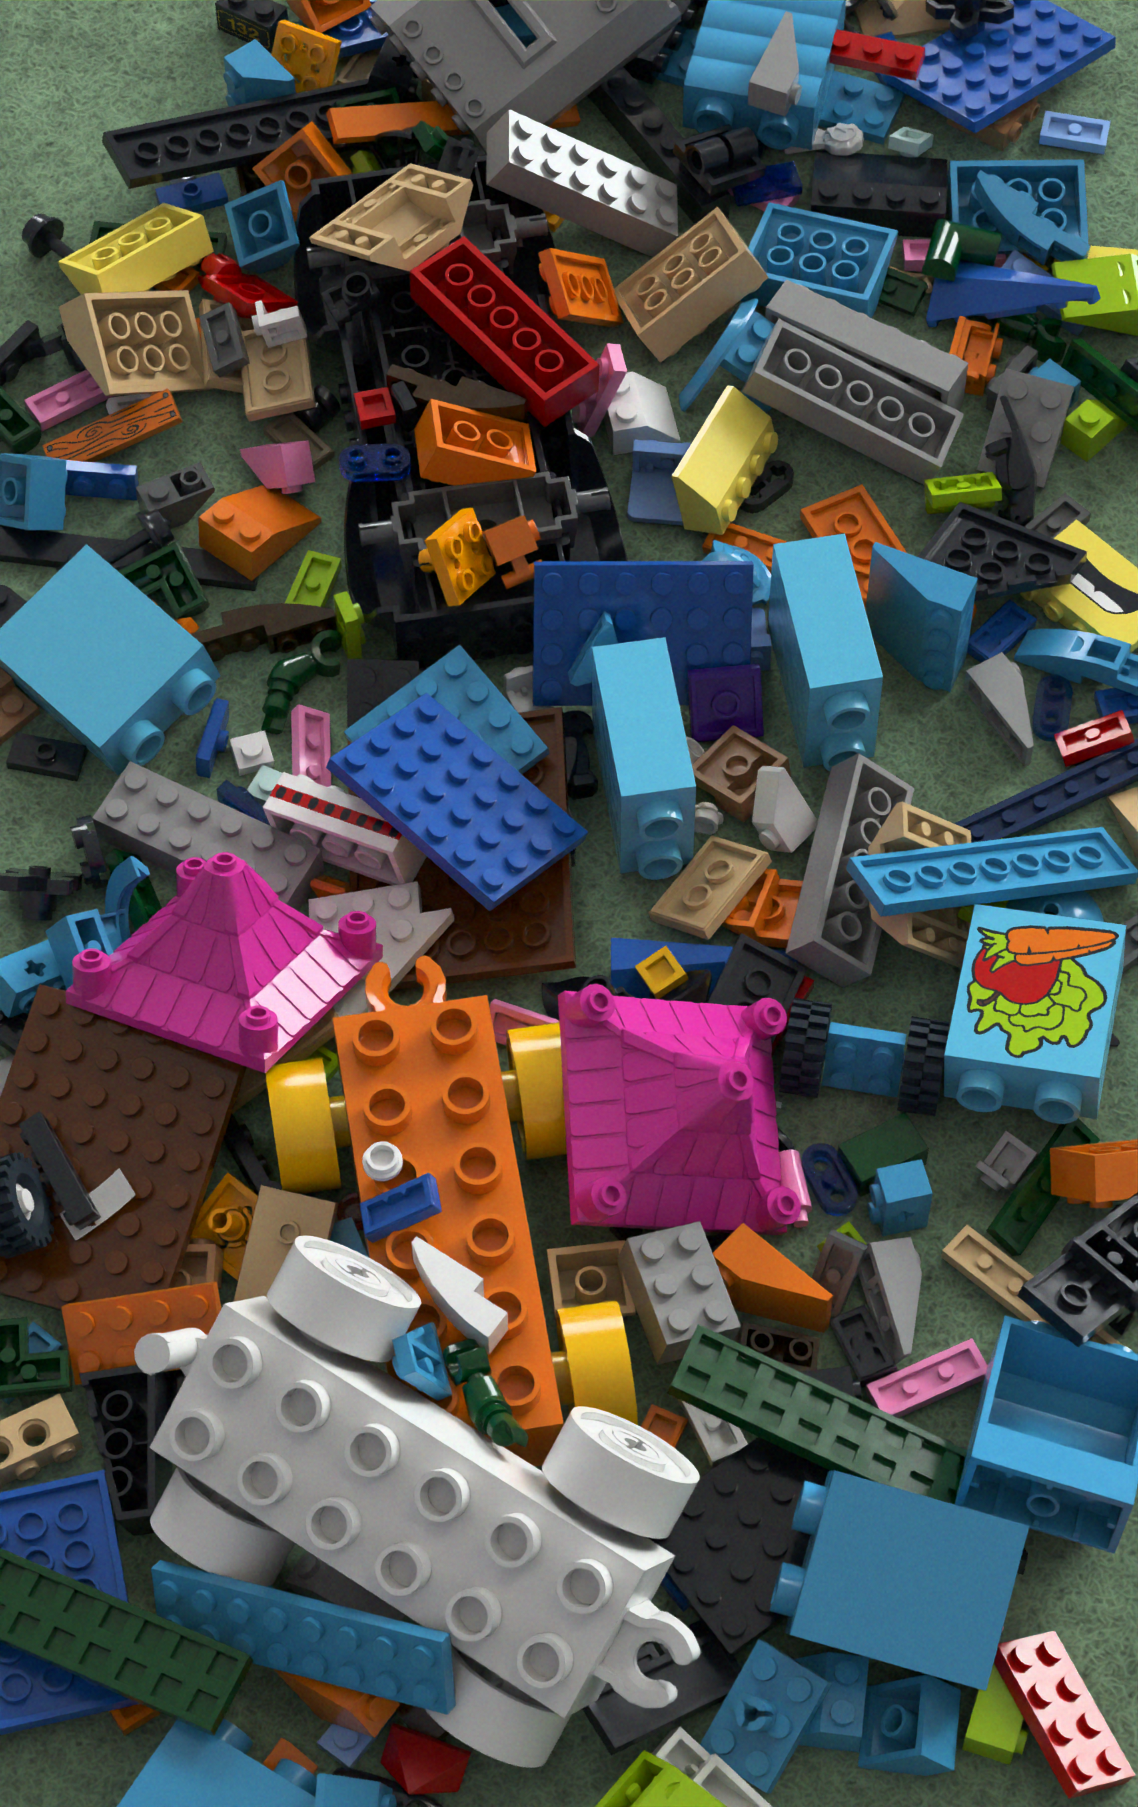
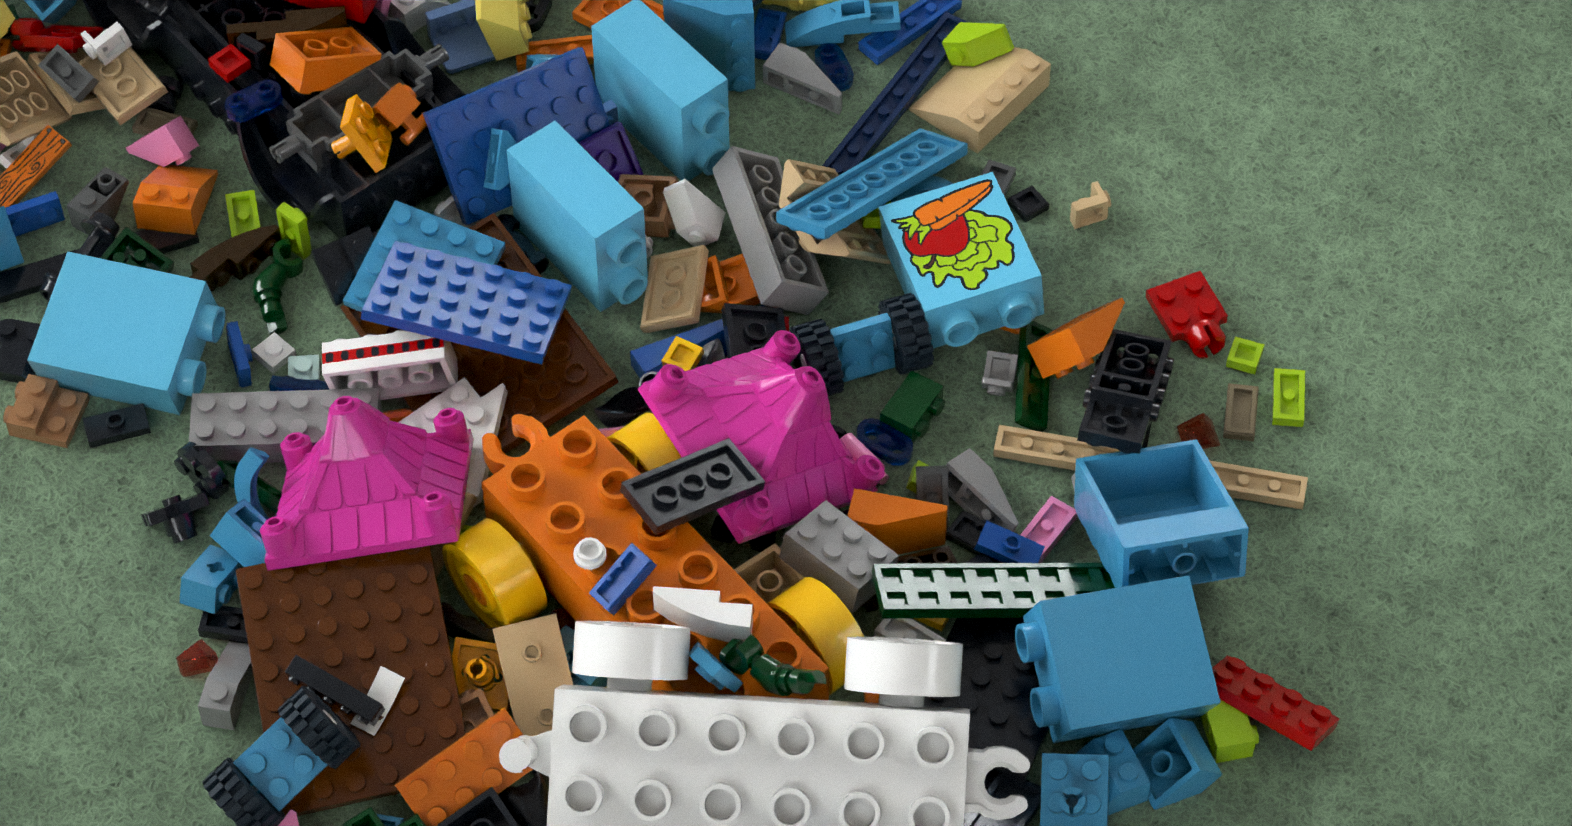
camera: 30 degrees left, 5 degrees down
bright pink plate [291,704,331,787] -> none
dark azure brick [867,1159,933,1236] -> none
red plate [1053,710,1135,767] -> none
none -> black plate [620,438,765,535]
none -> blue plate [974,520,1045,563]

